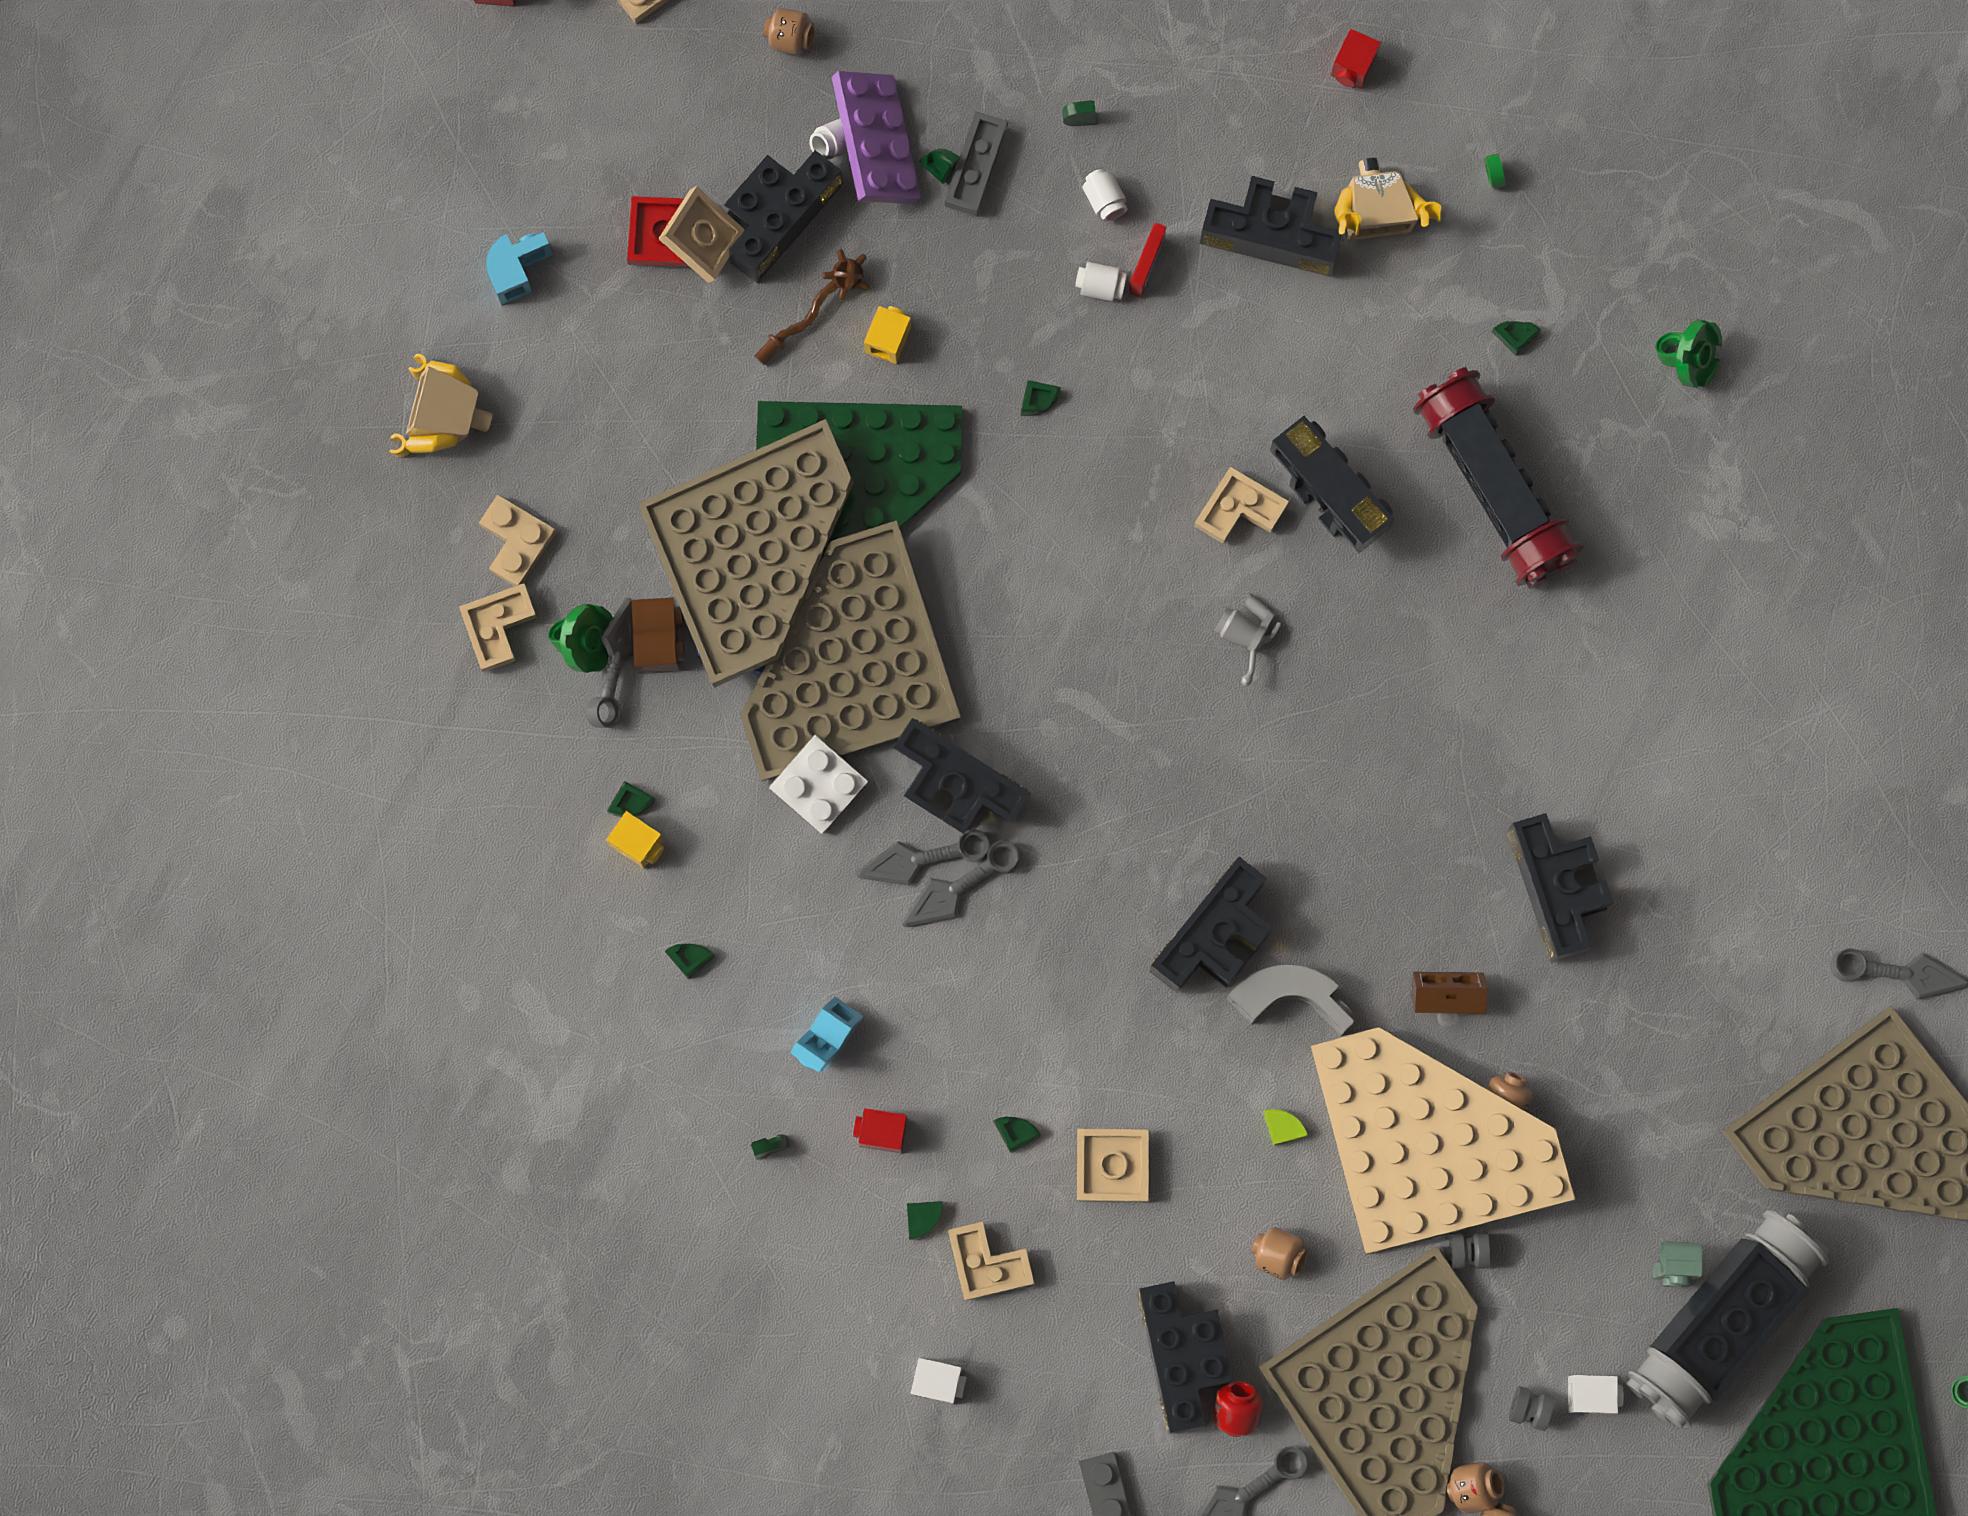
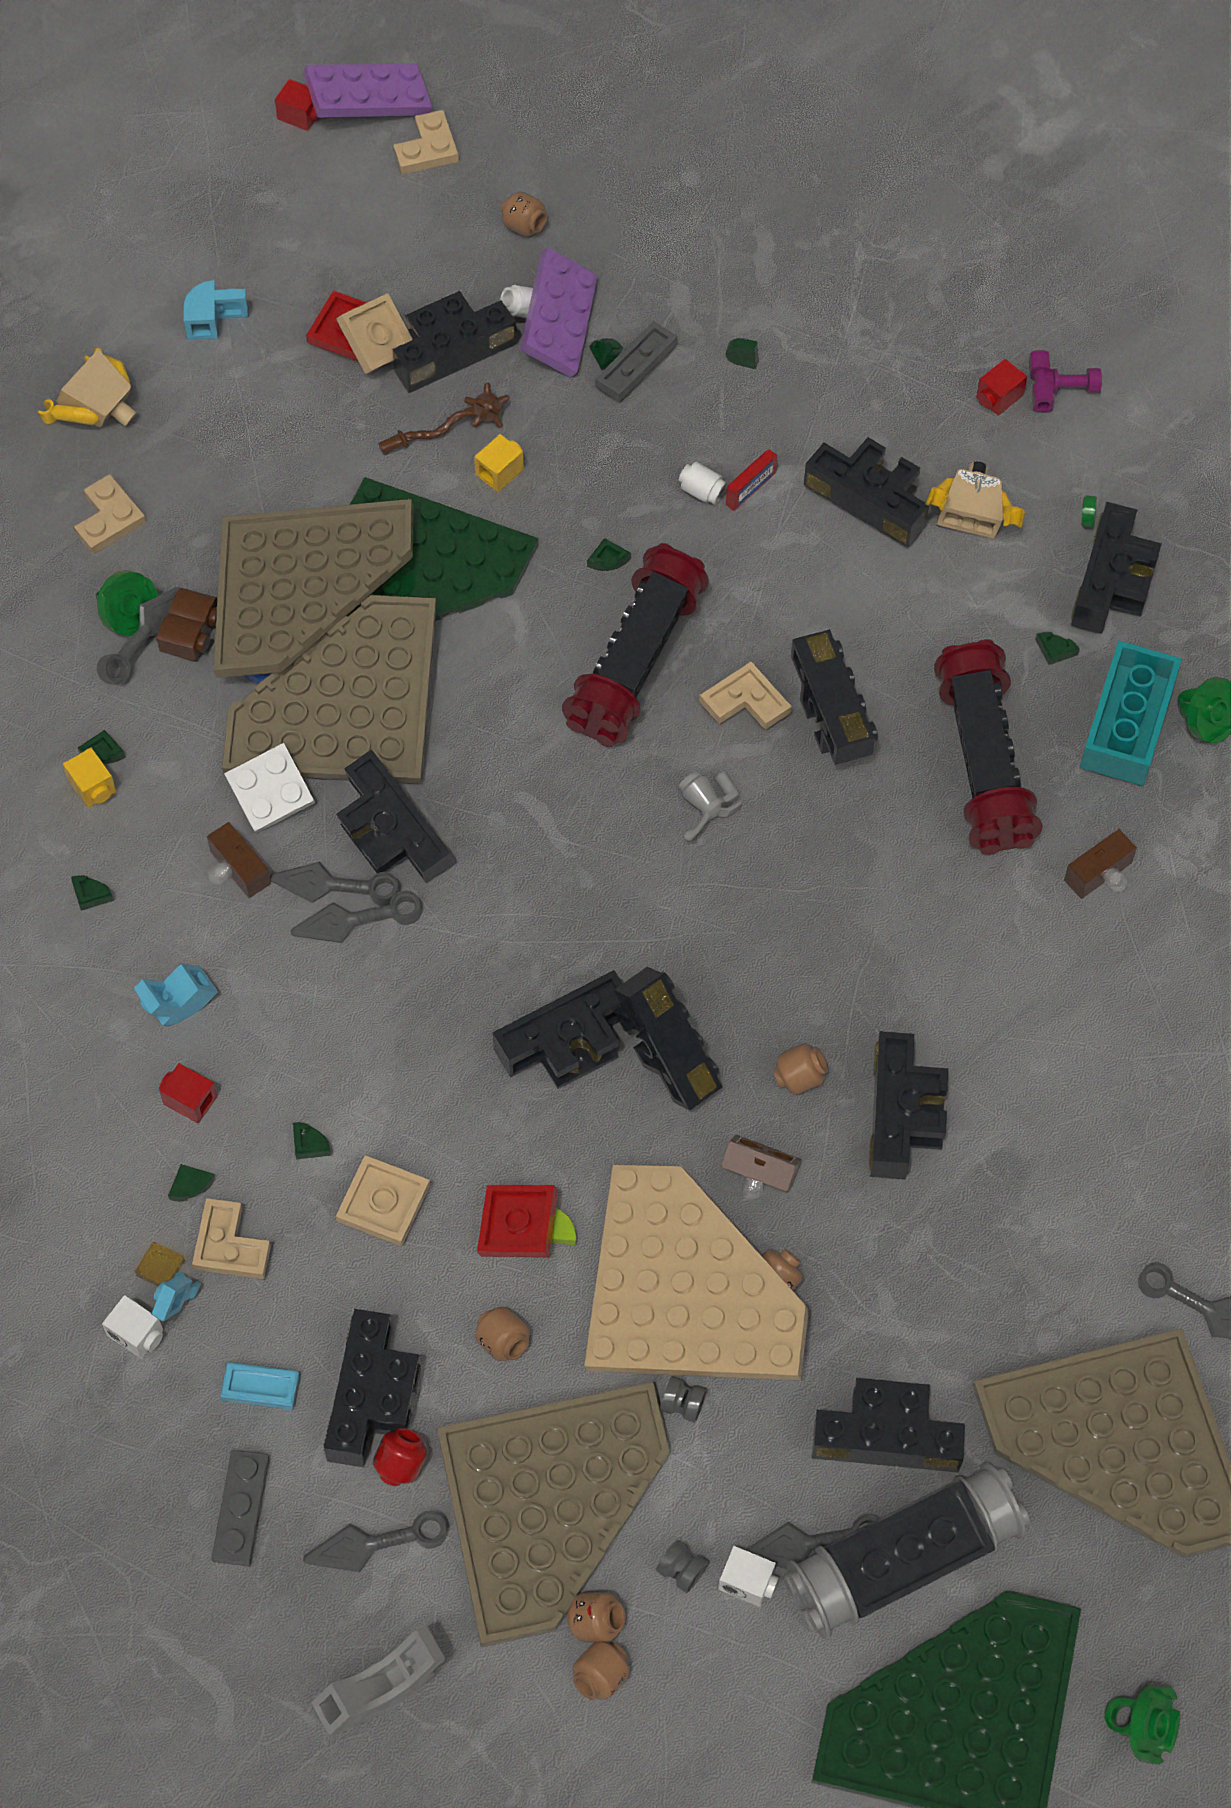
camera: 20 degrees right, 15 degrees down
tan plate [459,583,537,673] -> none
dark green tile [750,1134,790,1159] -> none
white brick [1082,169,1127,222] -> none
light grey arch [1227,965,1354,1036] -> none
sand green plate [1652,1241,1702,1287] -> none
none -> clear yellow tile [134,1242,185,1287]
none -> medium azure plate [151,1272,201,1321]
none -> reddish brown piece [207,822,271,899]
none -> medium azure tile [220,1362,300,1410]
none -> red plate [477,1185,558,1257]
none -> brick [562,543,709,747]
none -> black piece [614,967,723,1111]
none -> dark grey piece [745,1514,880,1569]
none -> medium nougat head [774,1043,828,1095]
none -> black piece [812,1378,965,1473]
none -> magenta bar [1028,350,1102,412]
none -> reddish brown piece [1064,829,1137,899]
none -> black piece [1071,502,1162,634]
none -> teal brick [1079,640,1182,786]

